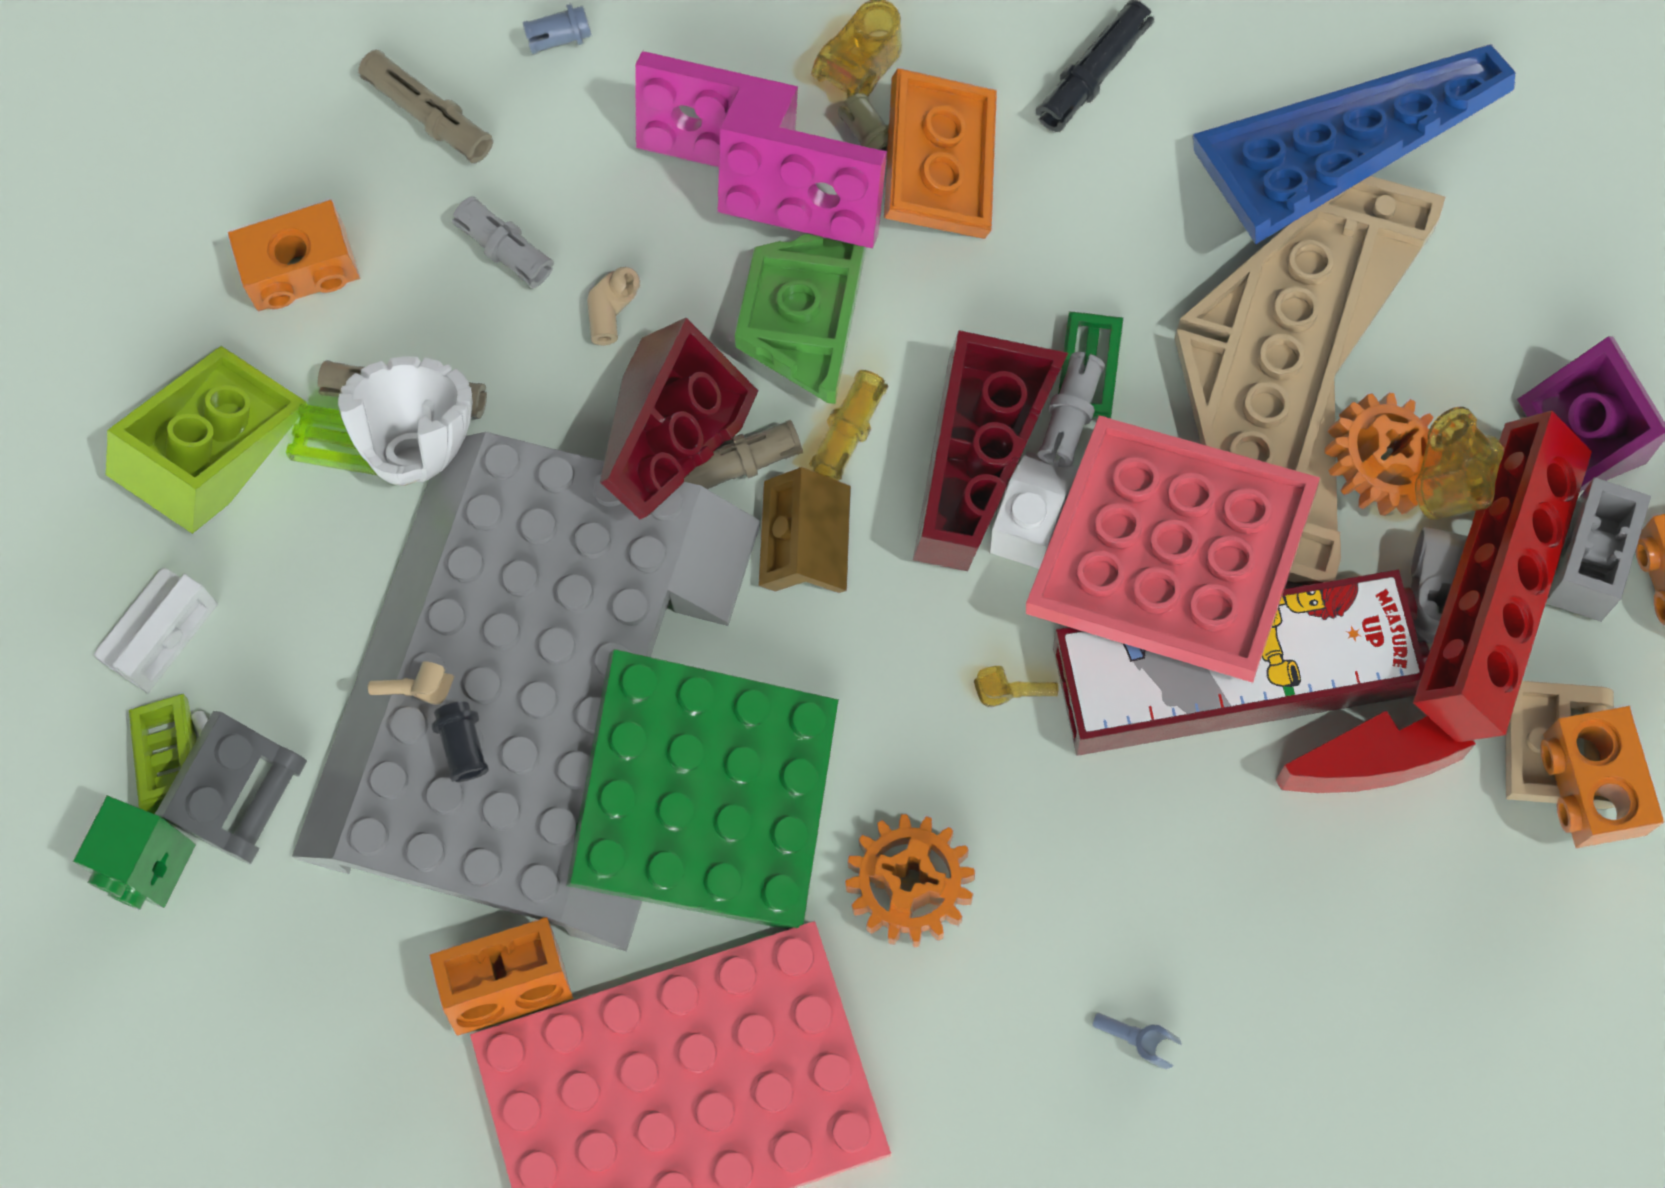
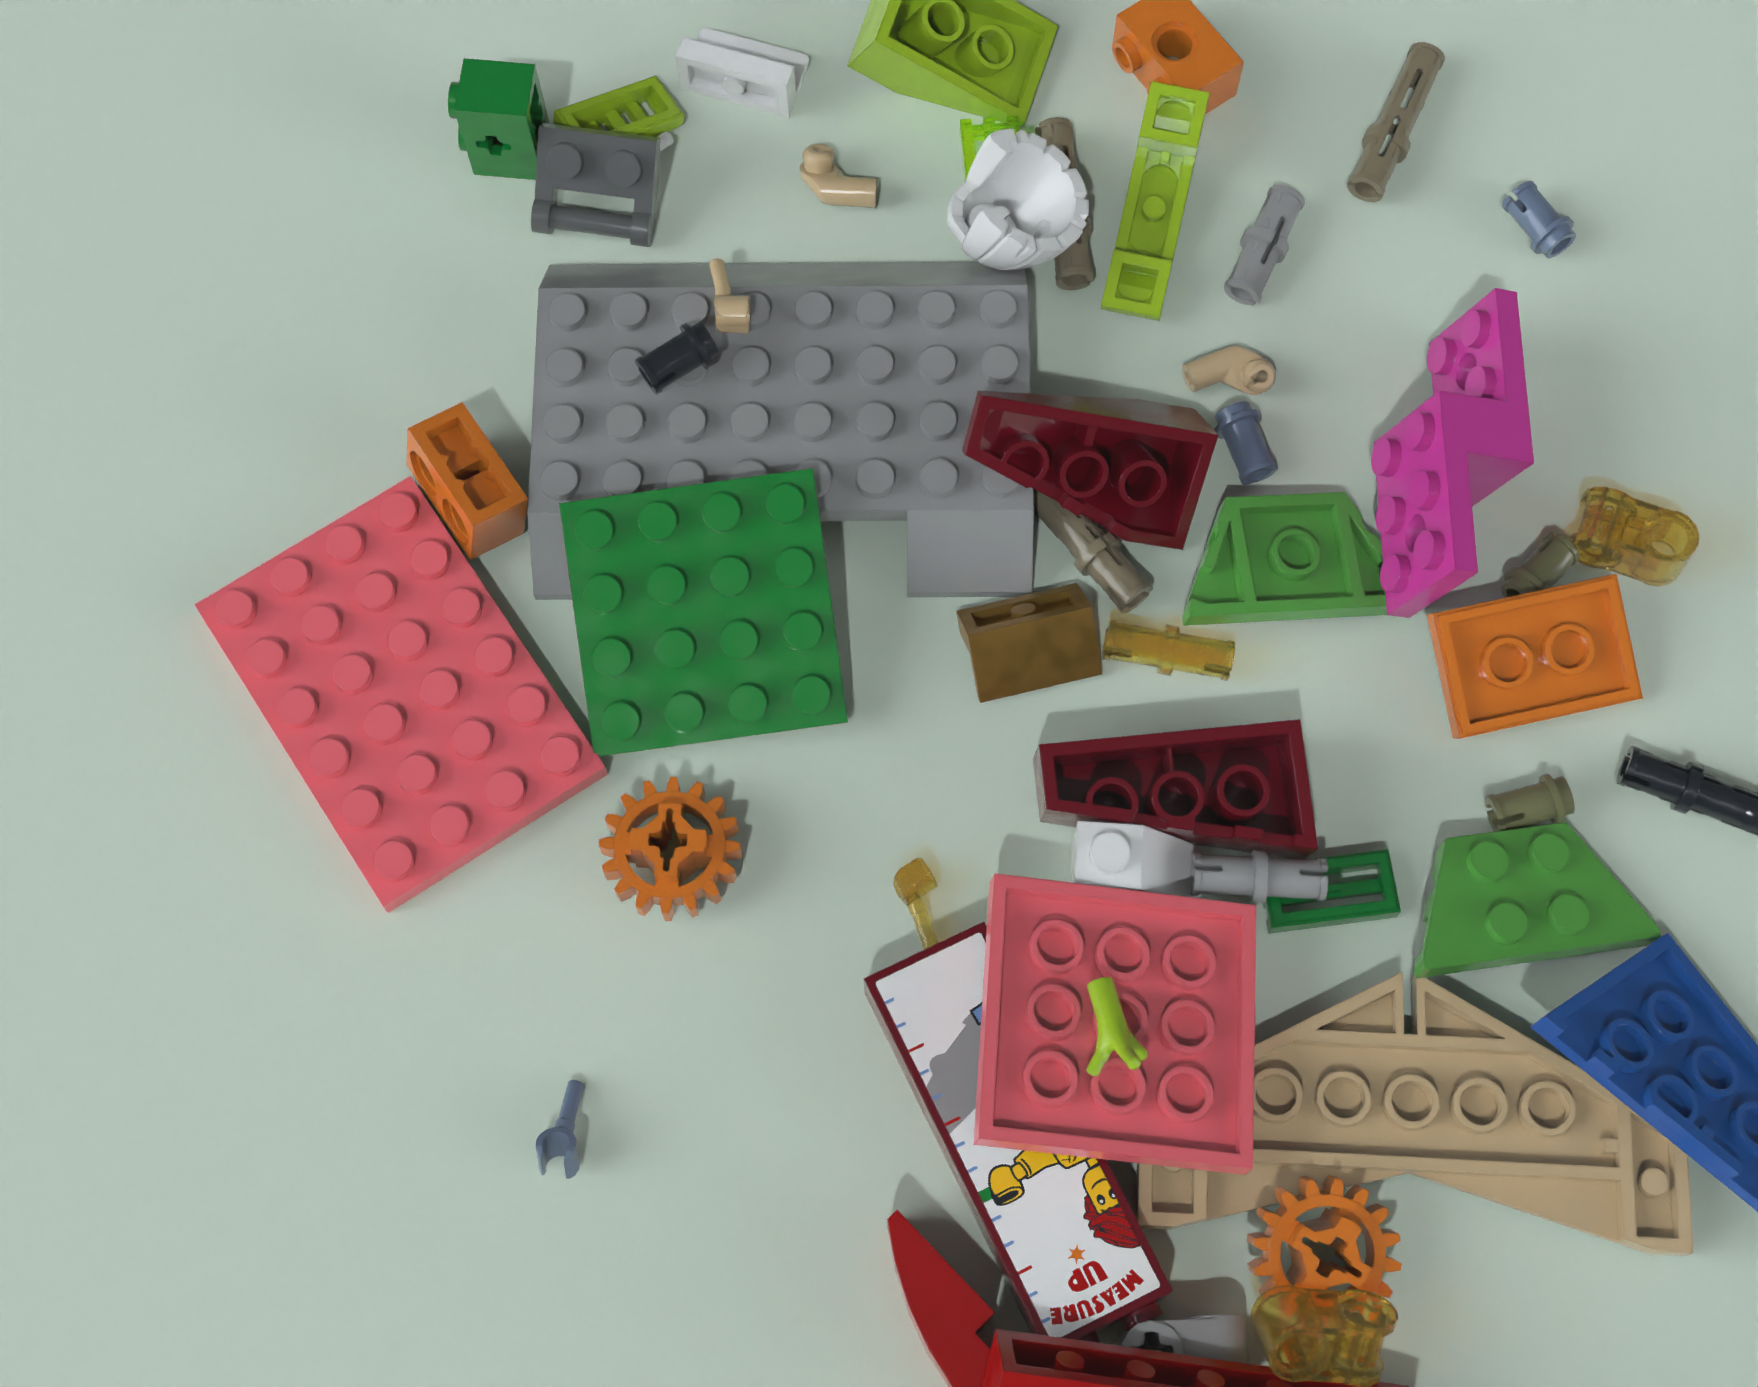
camera: 70 degrees right, 0 degrees up
none -> tan arm [799,144,877,208]
none -> lime bar [1086,977,1148,1076]
none -> lime slope [1101,81,1210,321]
none -> sand blue pin [1214,401,1278,485]
none -> bright green wing [1414,822,1661,978]
none -> olive pin [1485,774,1575,832]

